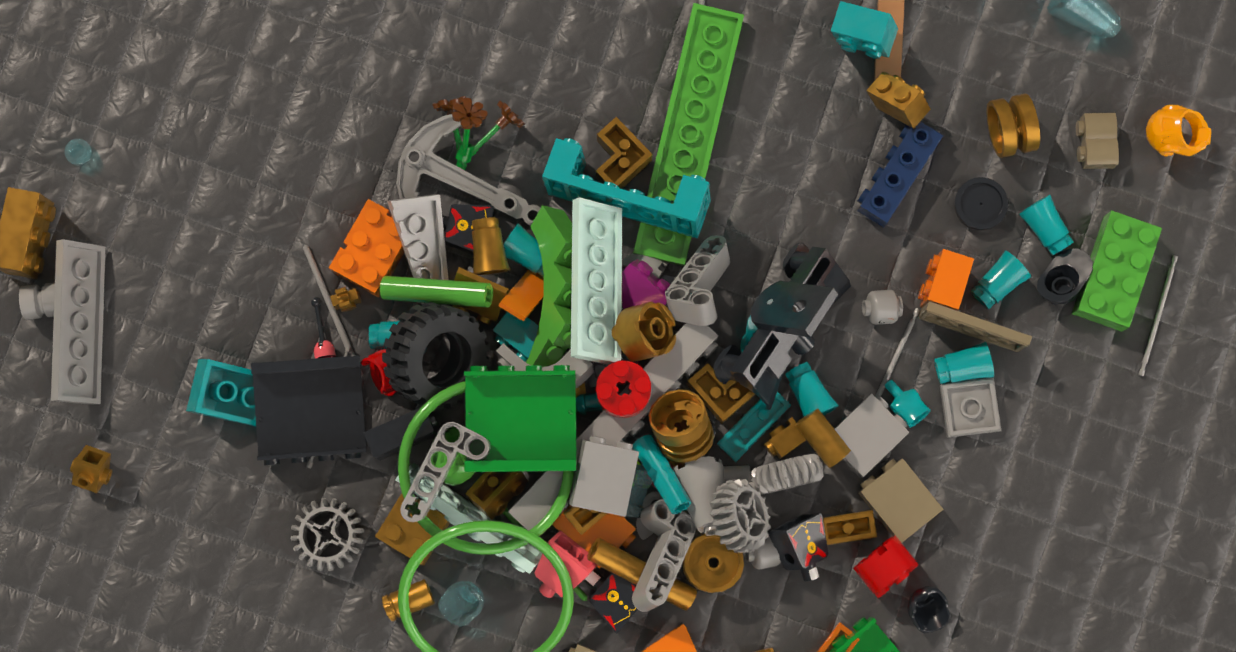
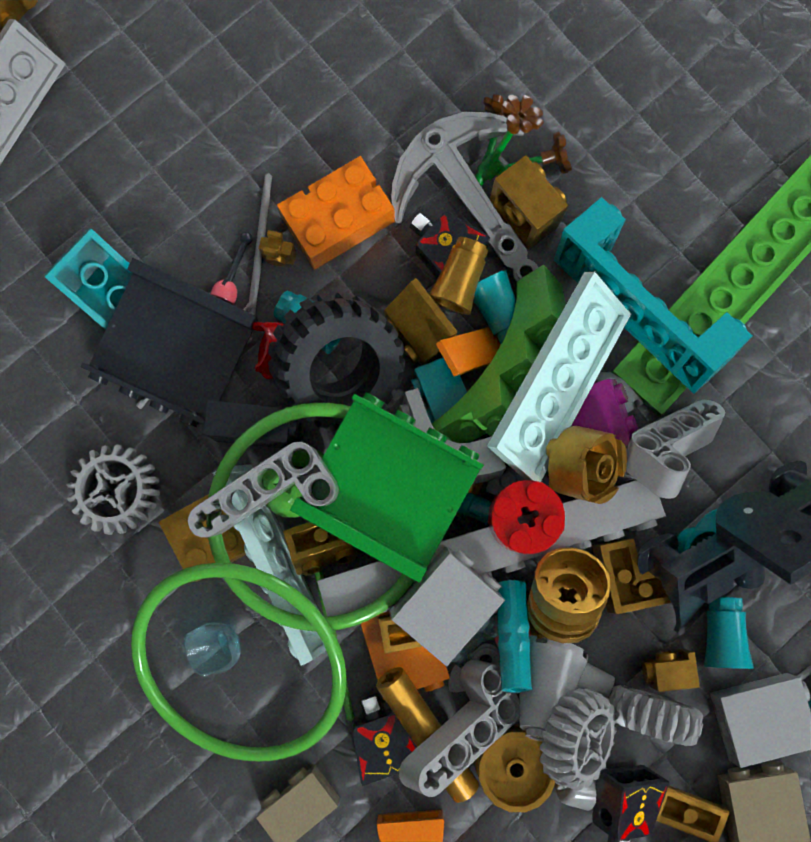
camera: 30 degrees right, 0 degrees up
bright green piece [380,276,493,308] -> none
pearl gold piece [382,579,435,621] -> none
light grey wing [387,194,449,280] -> none
coral torso [535,531,598,598] -> none
pearl gold brick [596,117,653,189] -> none
teal tile [717,392,791,463] -> none
pearl gold brick [795,408,851,468] -> none
none -> pearl gold brick [490,155,568,250]

